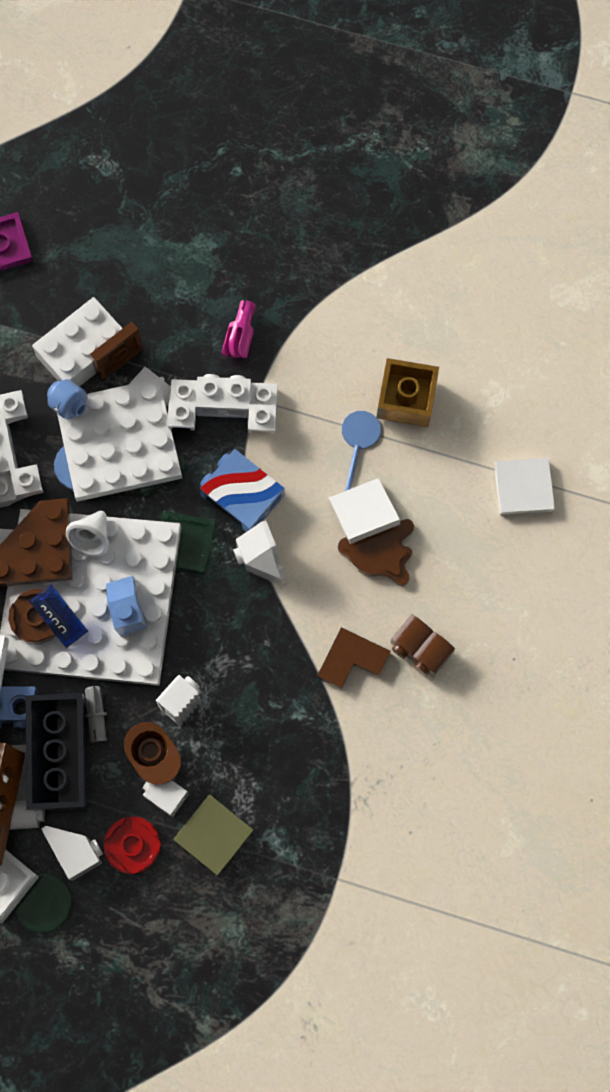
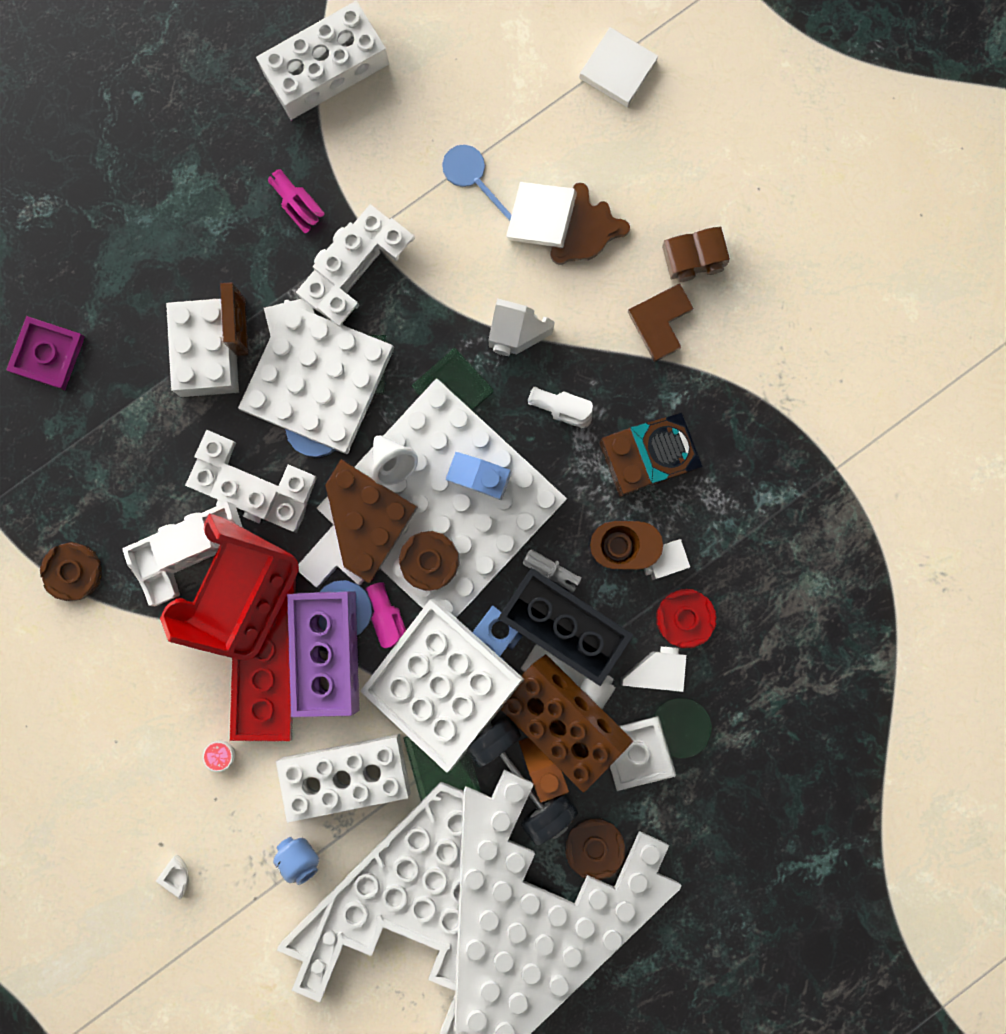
camera: 50 degrees left, 10 degrees up
clear blue slope [30,584,89,648] -> none
medium blue head [47,379,88,420] -> none
white brick [156,675,201,725] -> none
olive tile [173,794,254,876] -> none
panel [200,449,285,532] -> none
pearl gold brick [376,358,439,427] -> none
none -> white brick [256,0,389,120]
none -> white arm [528,387,593,428]
none -> slope [599,413,703,498]

